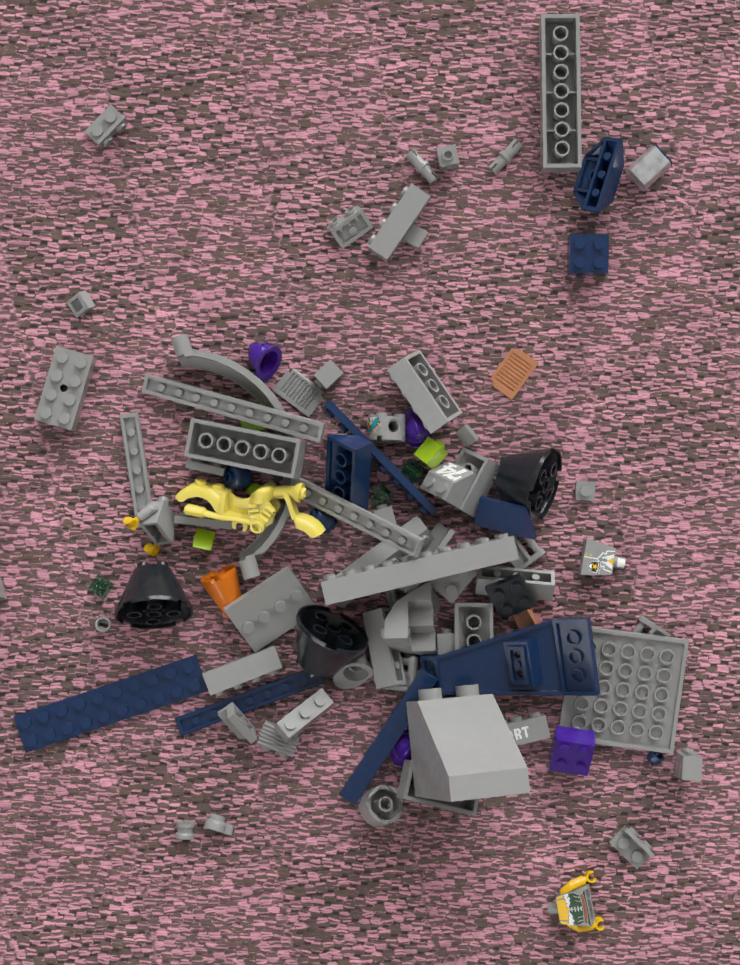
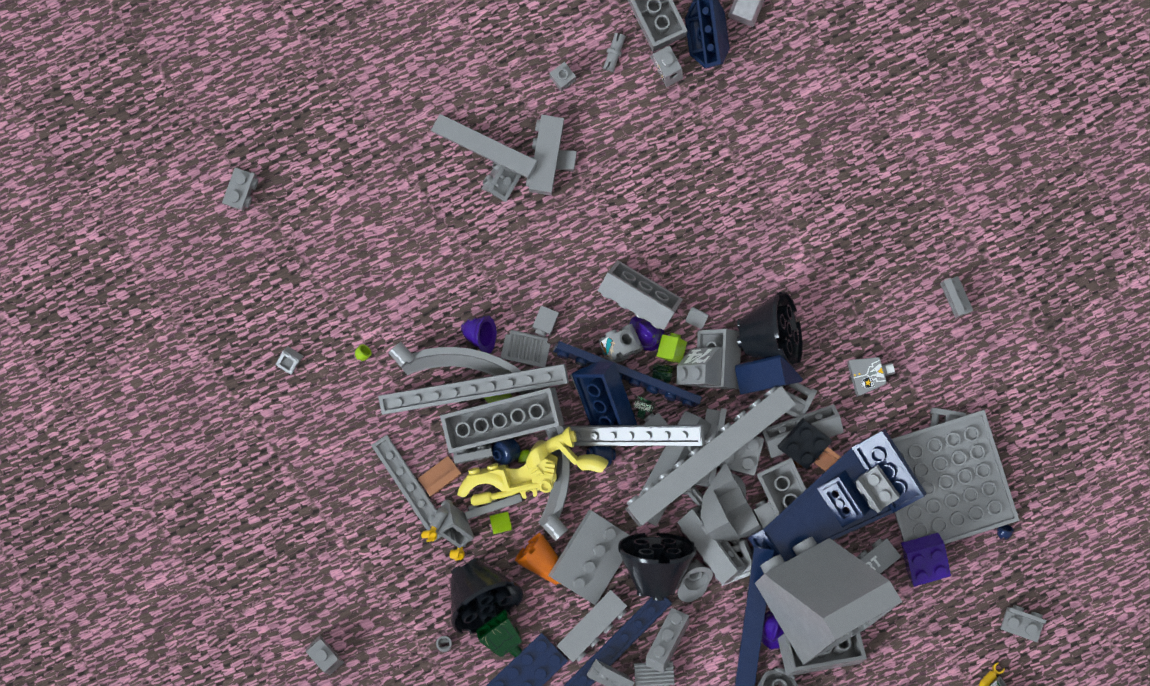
camera: 25 degrees left, 5 degrees down
light grey brick [34,346,97,431] -> none
clear green tile [88,574,115,600] -> none
light grey pin [406,149,440,185] -> none
nougat window [490,349,538,400] -> none
dark blue brick [567,234,609,276] -> none
light grey plate [575,481,596,501] -> none
light grey brick [675,748,703,781] -> none
none -> lime hinge [355,344,372,361]
none -> nougat panel [418,456,462,497]
none -> light grey tile [431,114,538,179]
none -> dark green torso [476,609,522,657]
none -> light grey torso [650,46,683,87]
none -> light grey bracket [856,465,900,513]
none -> light grey bracket [940,276,973,319]

